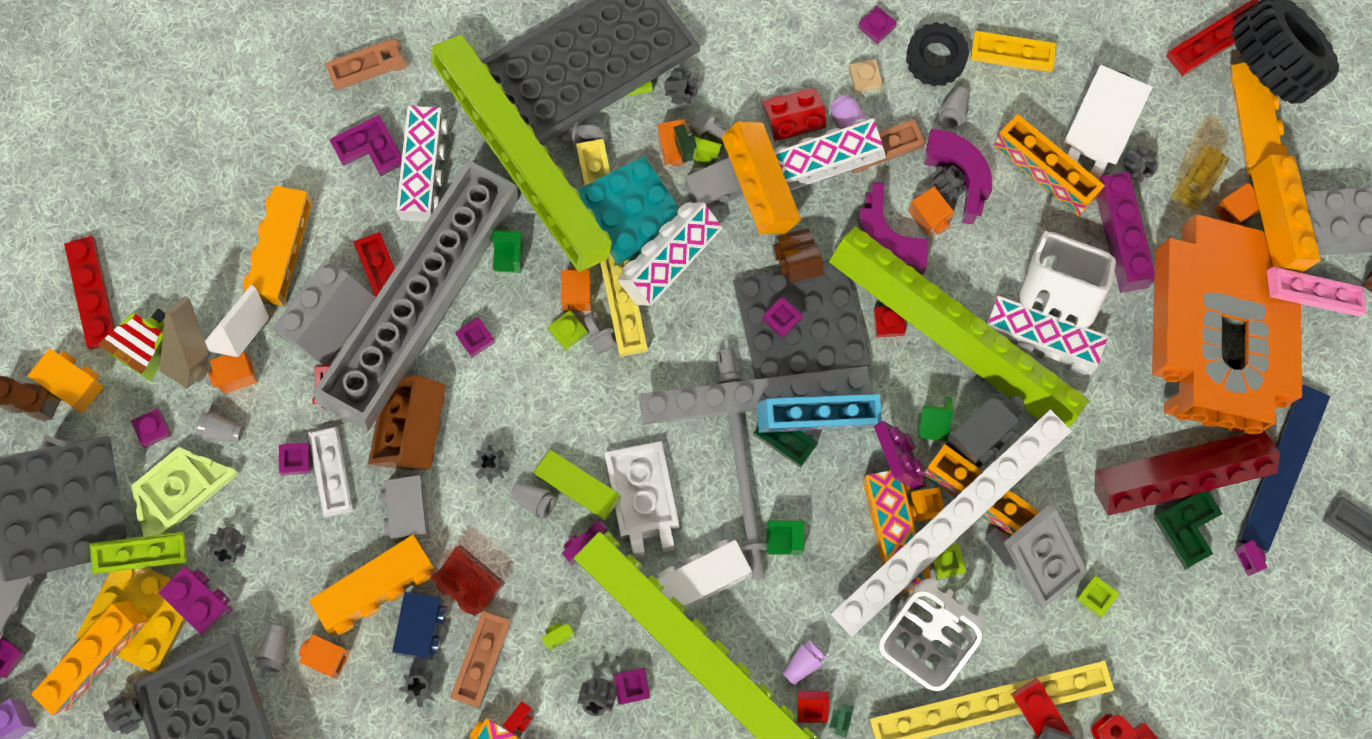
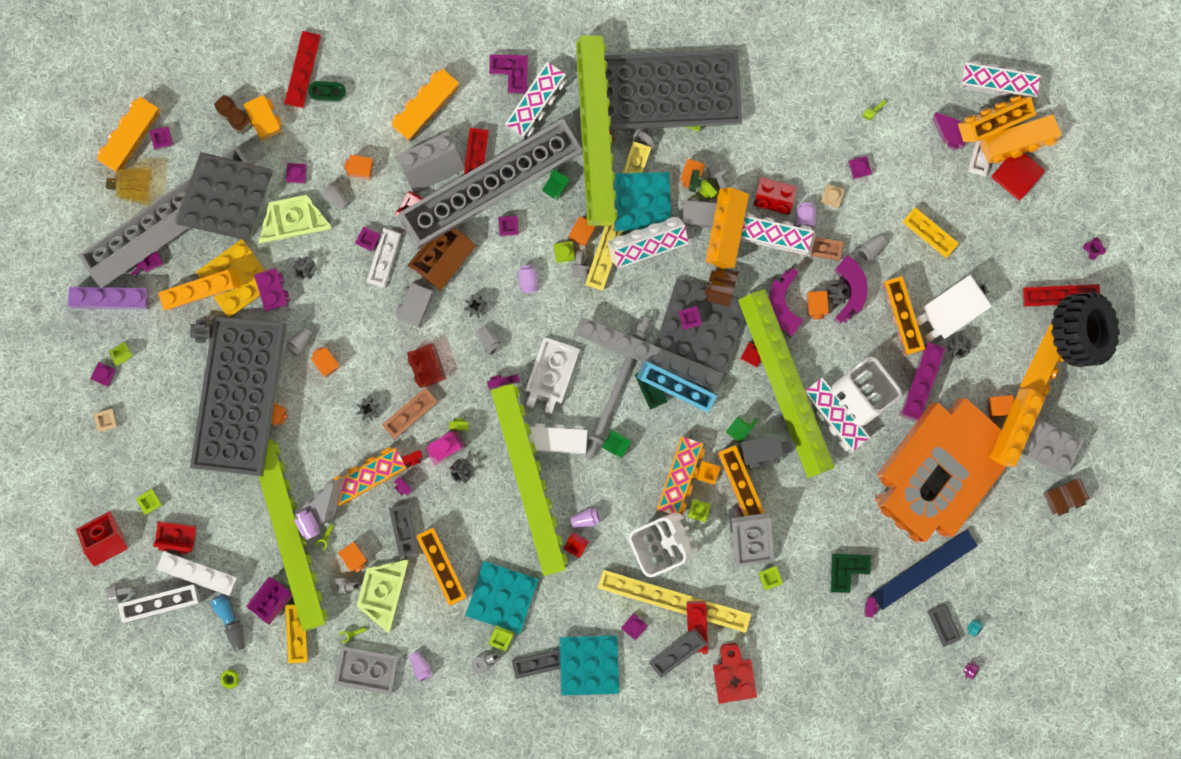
camera: 25 degrees right, 10 degrees up
lime tile [89,531,187,575] -> none
torso [99,308,165,382] -> none
dark tan slope [159,296,209,389] -> none
white slope [205,285,269,357] -> none
light orange brick [309,535,436,635] -> none
nougat plate [325,39,408,91] -> none
dark blue brick [392,592,447,661] -> none
lime tile [533,449,621,521] -> none
magenta plate [613,668,650,705] -> none
dark grey gear [664,70,698,105] -> none
clear green plate [829,704,854,739] -> none
white plate [831,409,1072,637] -> none
magenta plate [874,421,926,490] -> none
black tyre [906,22,969,87] -> none
dark red brick [1094,430,1280,516] -> none
clear yellow torso [1171,145,1230,211] -> none
bright pink tile [1267,267,1367,316] -> none
none -> dark green plate [308,81,346,102]
none -> dark pink torso [425,431,466,466]
none -> lavender brick [518,265,539,293]

